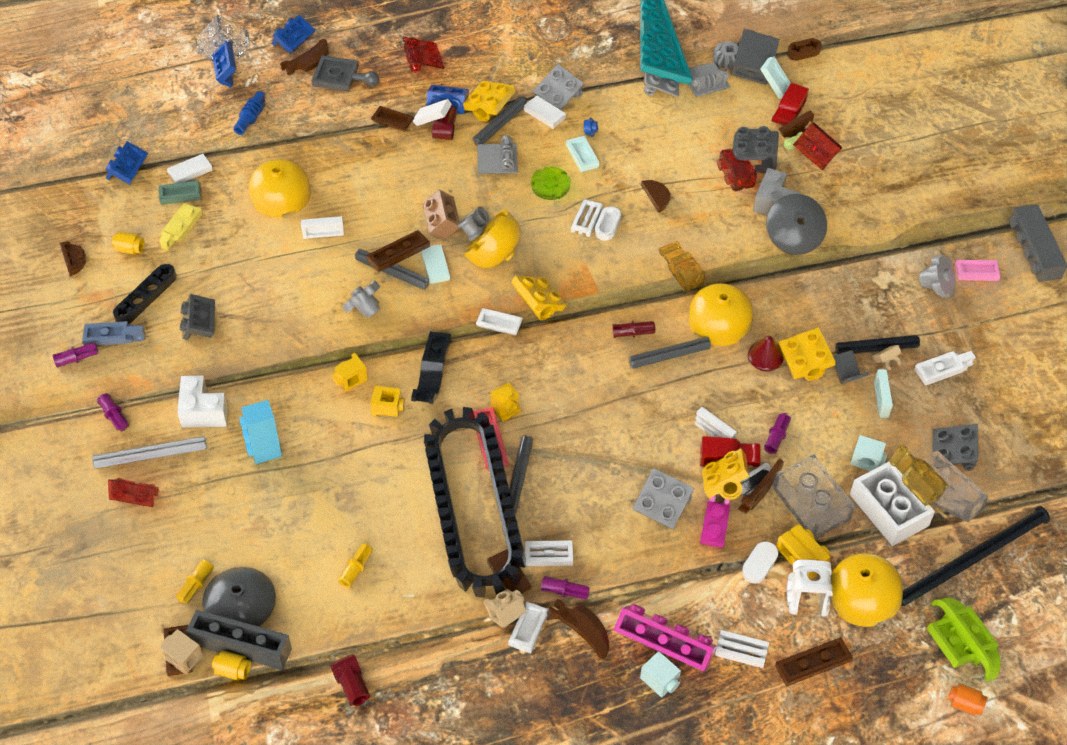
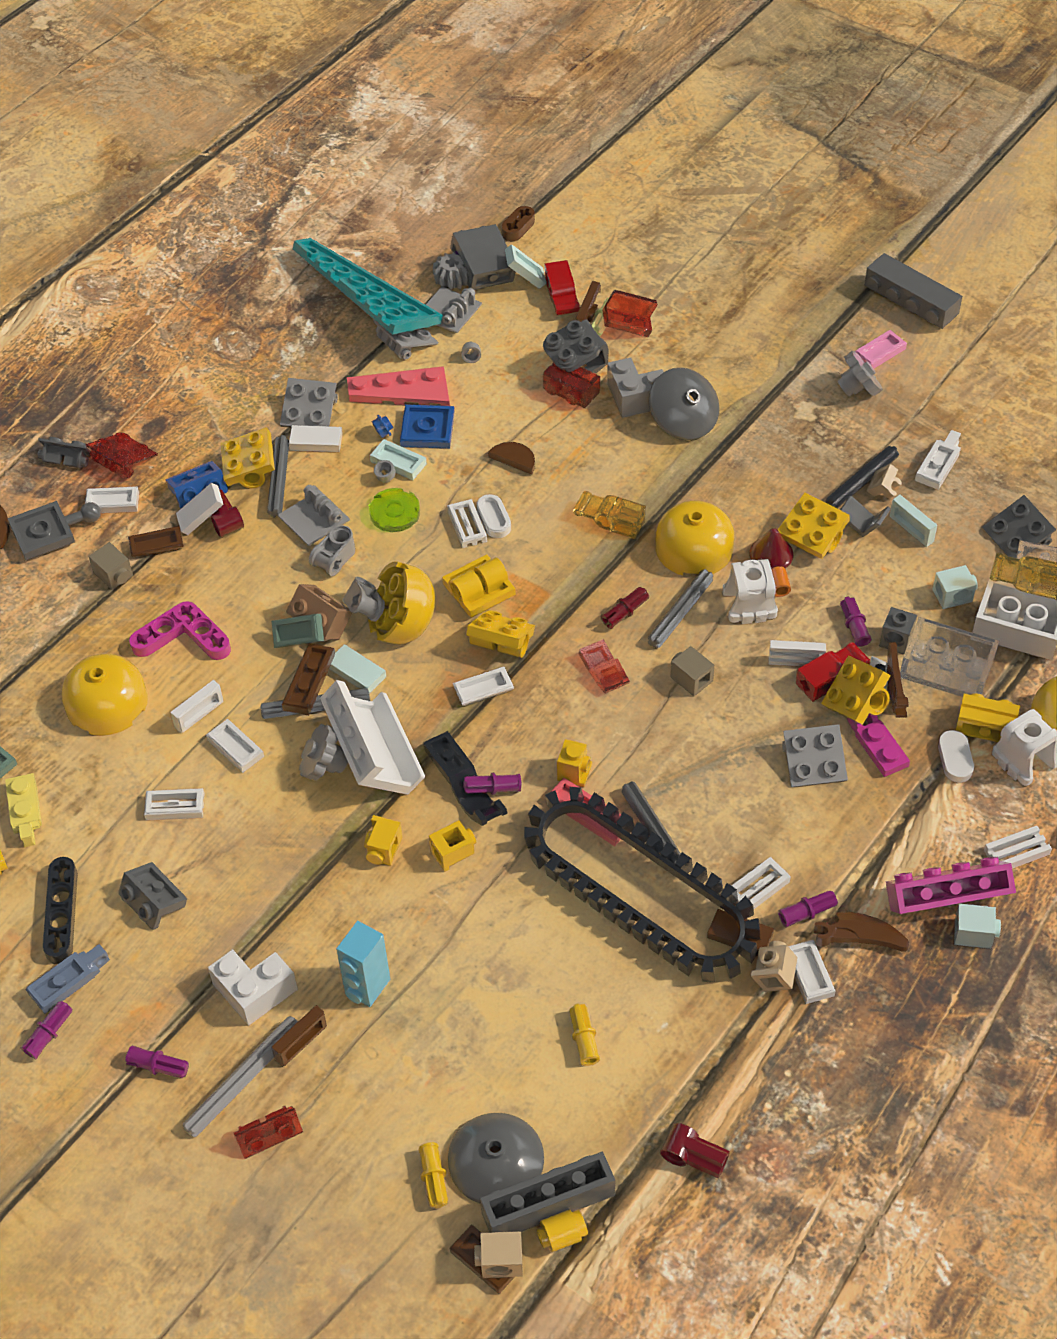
camera: 35 degrees left, 0 degrees up
none -> dark grey hinge [38,437,94,469]
none -> white tile [85,487,139,513]
none -> dark tan brick [88,542,133,590]
none -> dark pink beam [129,601,231,660]
none -> white tile [144,788,205,820]
none -> white tile [206,719,264,773]
none -> sand green tile [271,614,324,648]
none -> reddish brown tile [271,1005,327,1067]
none -> light grey piece [309,525,356,576]
none -> white panel [320,680,425,795]
none -> coral wing [347,366,450,406]
none -> light grey hinge [374,460,395,483]
none -> blue tile [400,405,455,449]
none -> yellow plate [442,554,516,618]
none -> light grey hinge [461,341,481,363]
none -> magenta axle [463,772,522,795]
none -> clear red slope [578,639,630,694]
none -> dark tan brick [671,646,715,696]
none -> white piece [722,559,778,624]
none -> orange hinge [771,567,791,597]
none -> dark grey brick [879,607,917,655]

